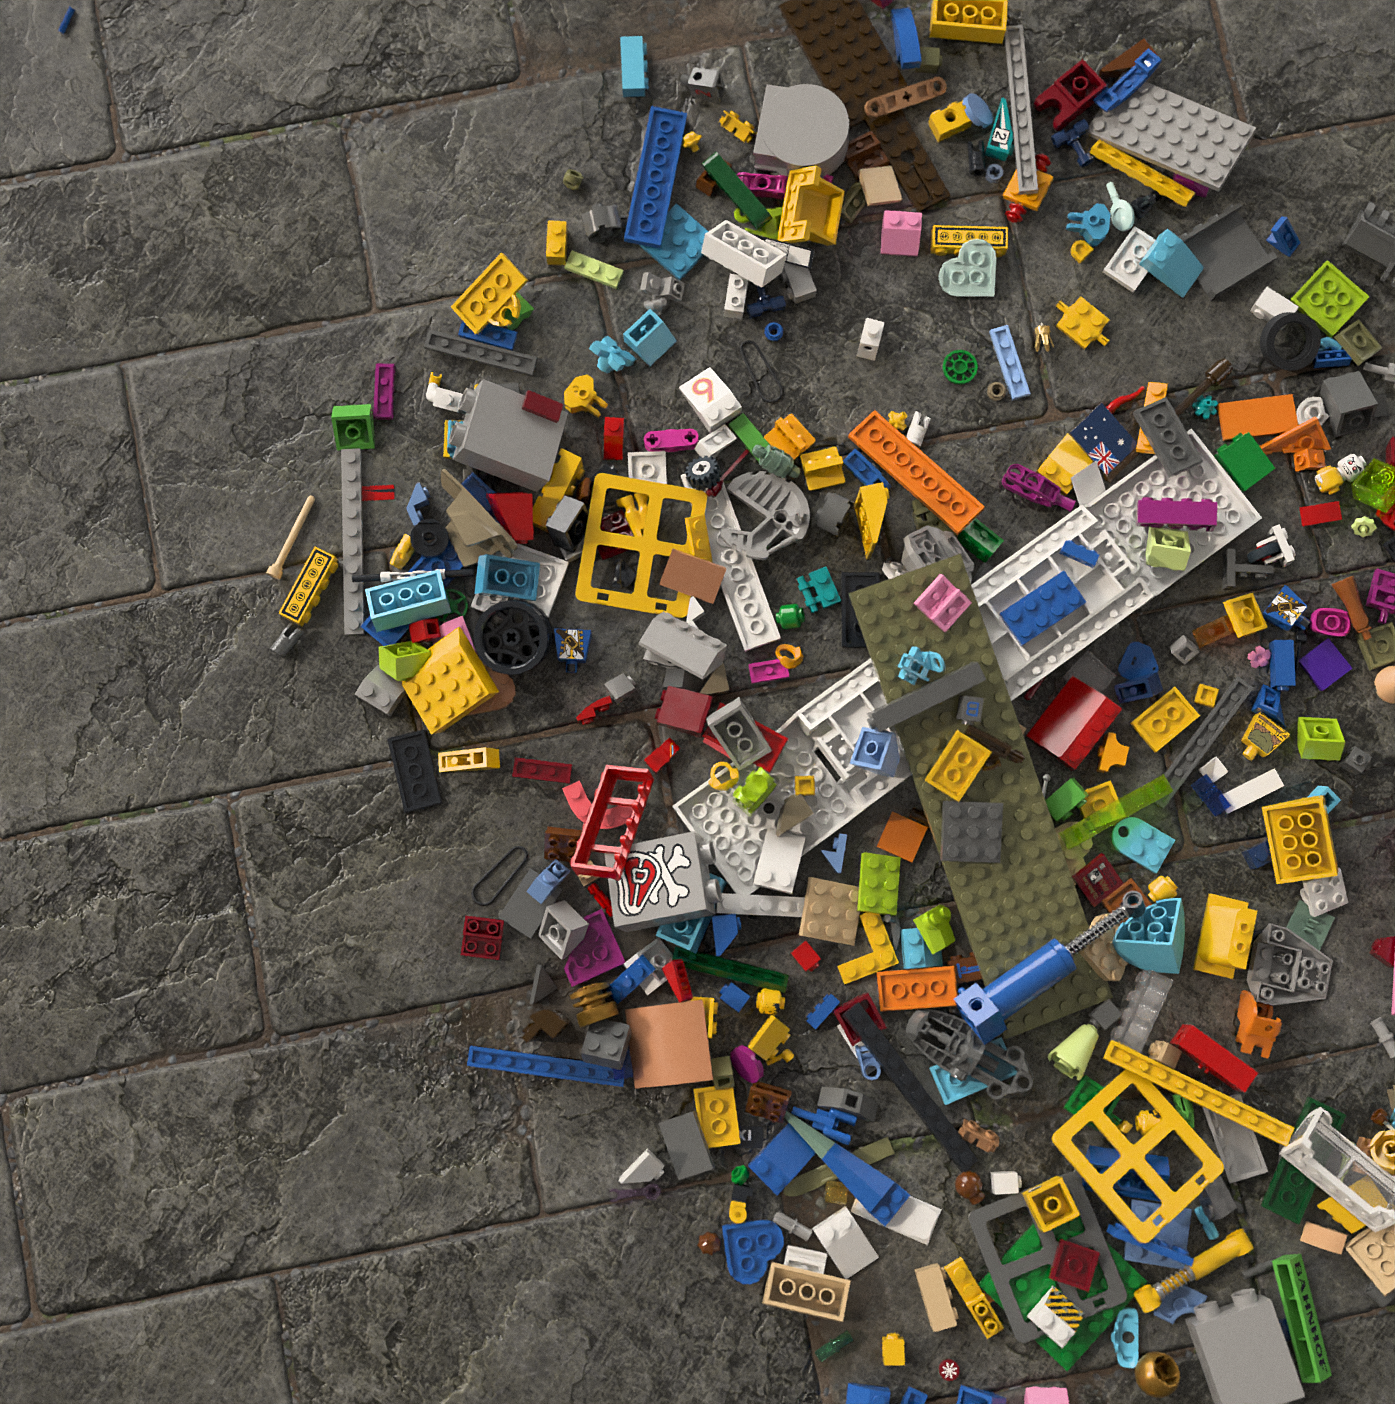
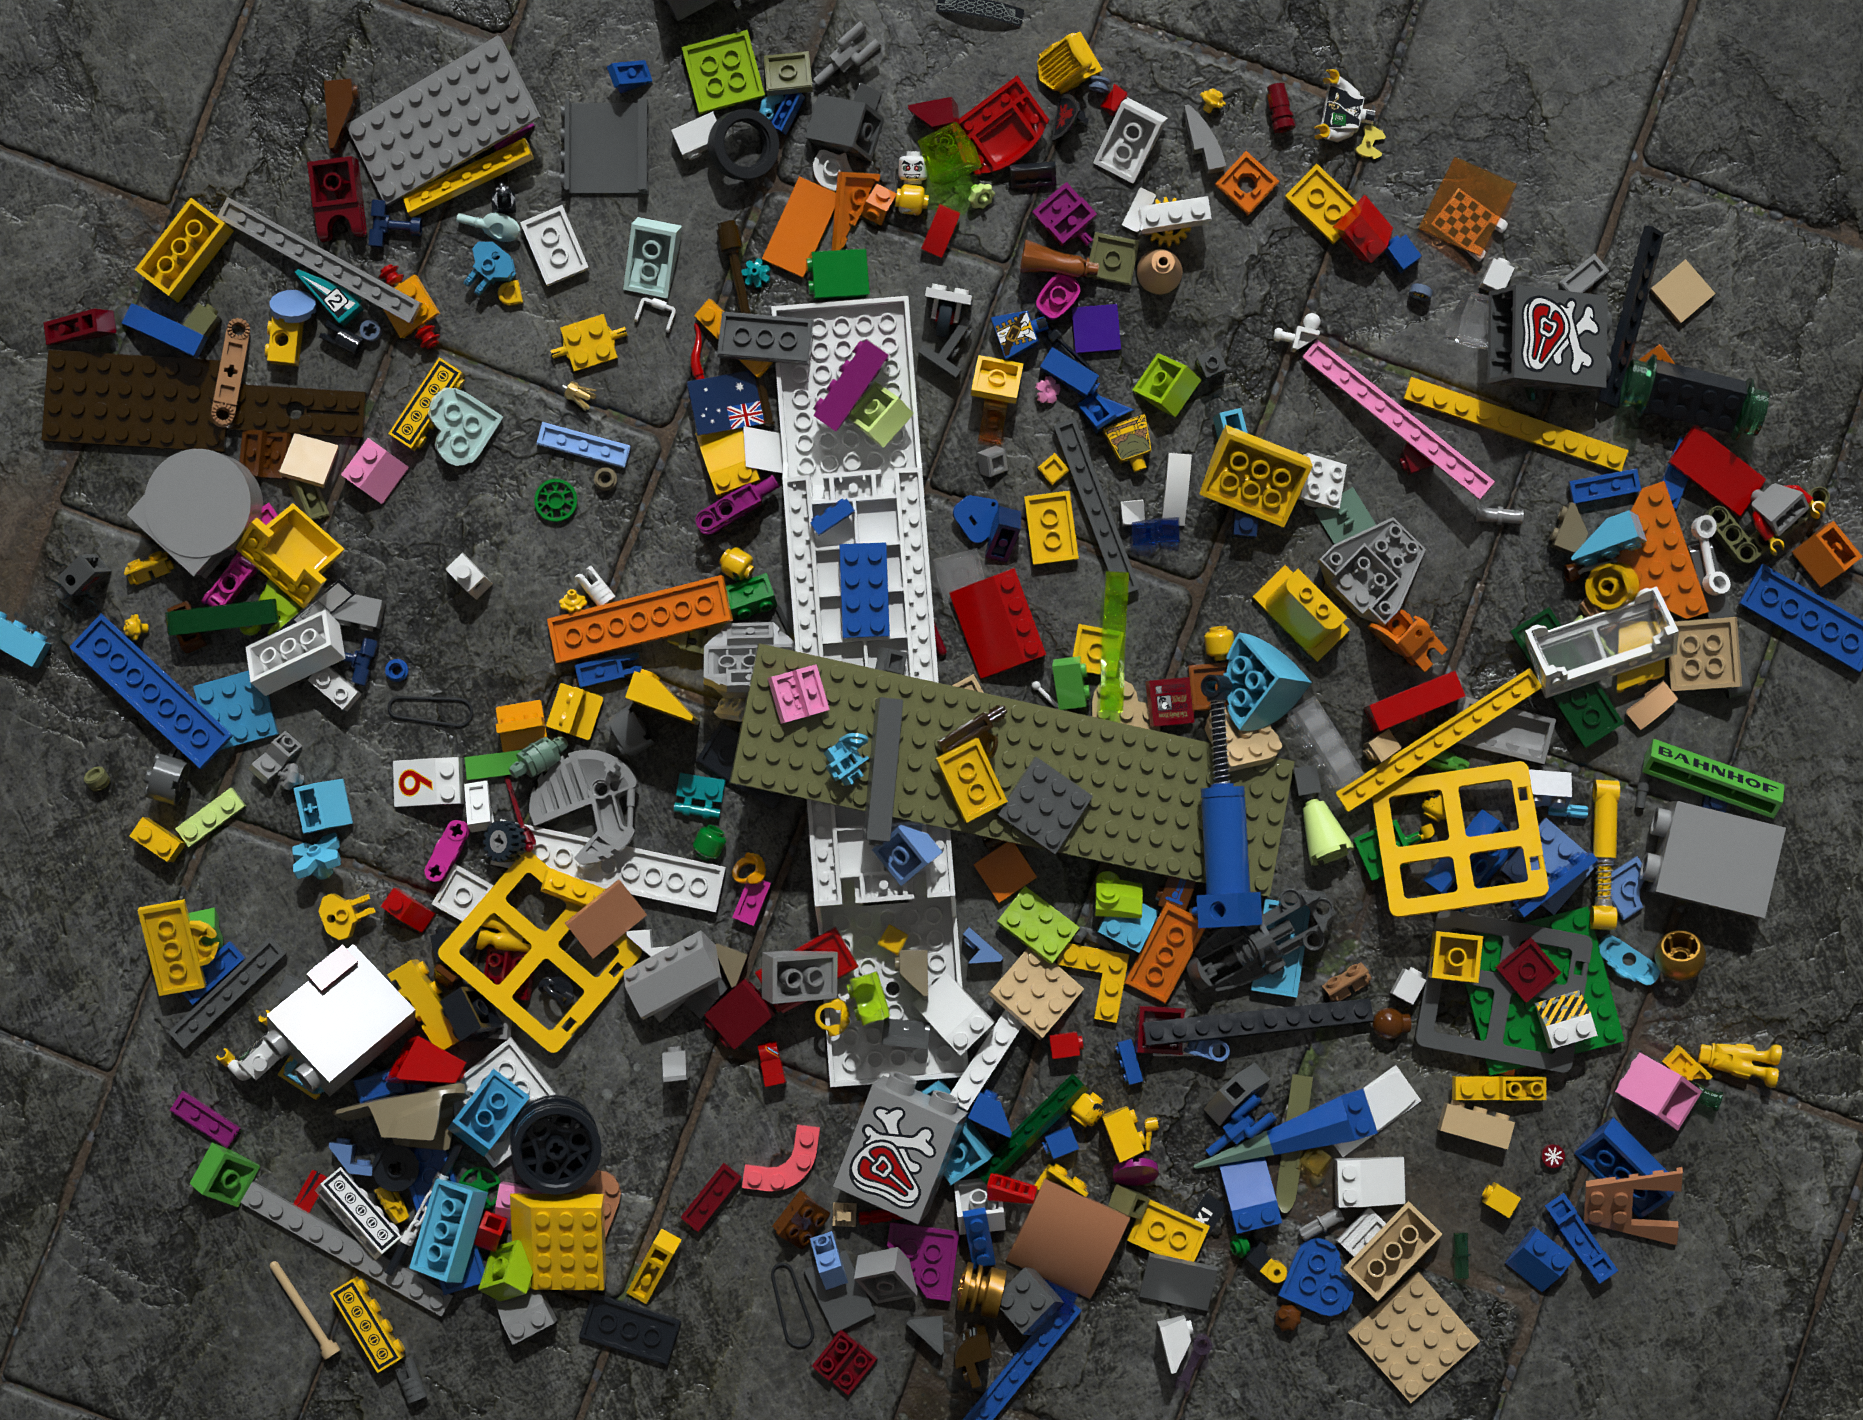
camera: 55 degrees left, 5 degrees up
torso [554,629,592,673] -> none
red window [570,765,654,881] -> none
red slope [576,695,613,725] -> none
reddish brown bracket [745,1081,792,1123] -> none
dark grey brick [956,695,984,725] -> none
blue slope [1093,48,1162,113] -> none
light orange brick [1097,732,1129,773] -> none
medium azure plate [1111,817,1175,874] -> none
medium azure slope [1139,229,1204,298] -> none
none -> white brick [315,1167,402,1260]
none -> light aqua slope [623,217,682,298]
none -> white piece [634,298,676,333]
none -> yellow head [719,547,755,582]
none -> dark grey slope [875,647,908,675]
none -> dark grey hinge [881,1018,930,1049]
none -> tan plate [1348,1270,1480,1403]

